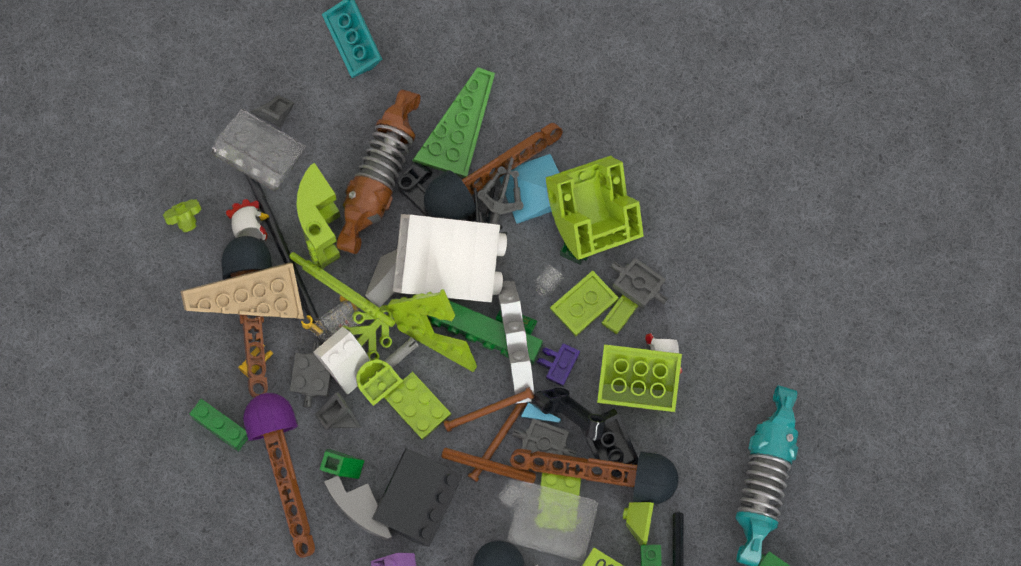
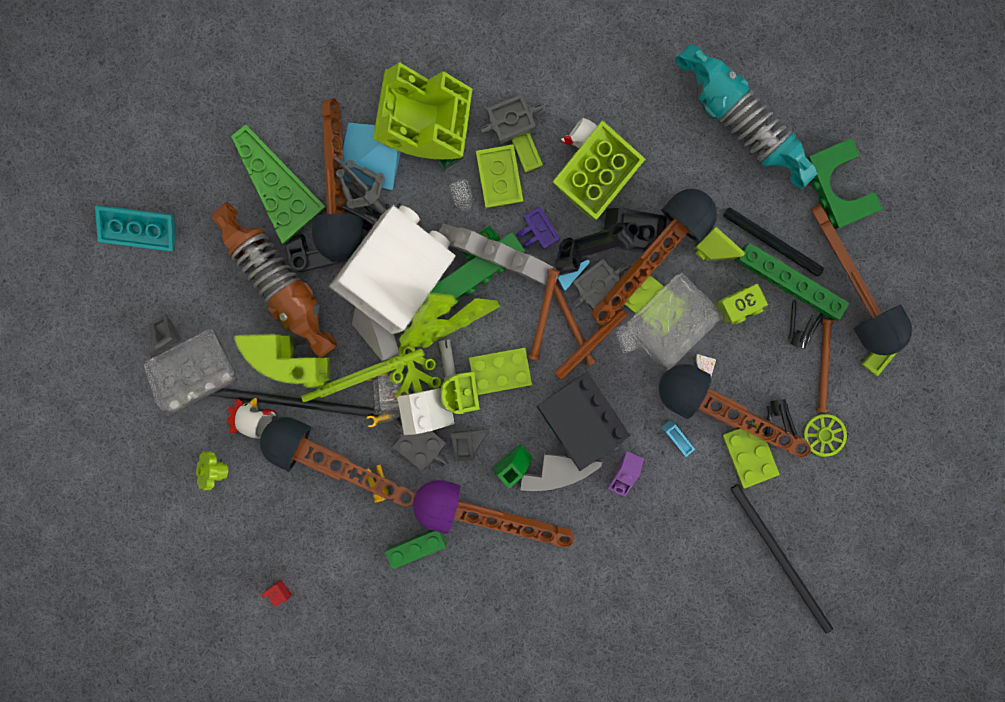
camera: 60 degrees left, 15 degrees up
tan wing [181,263,304,319] -> none
none -> red panel [261,580,292,607]

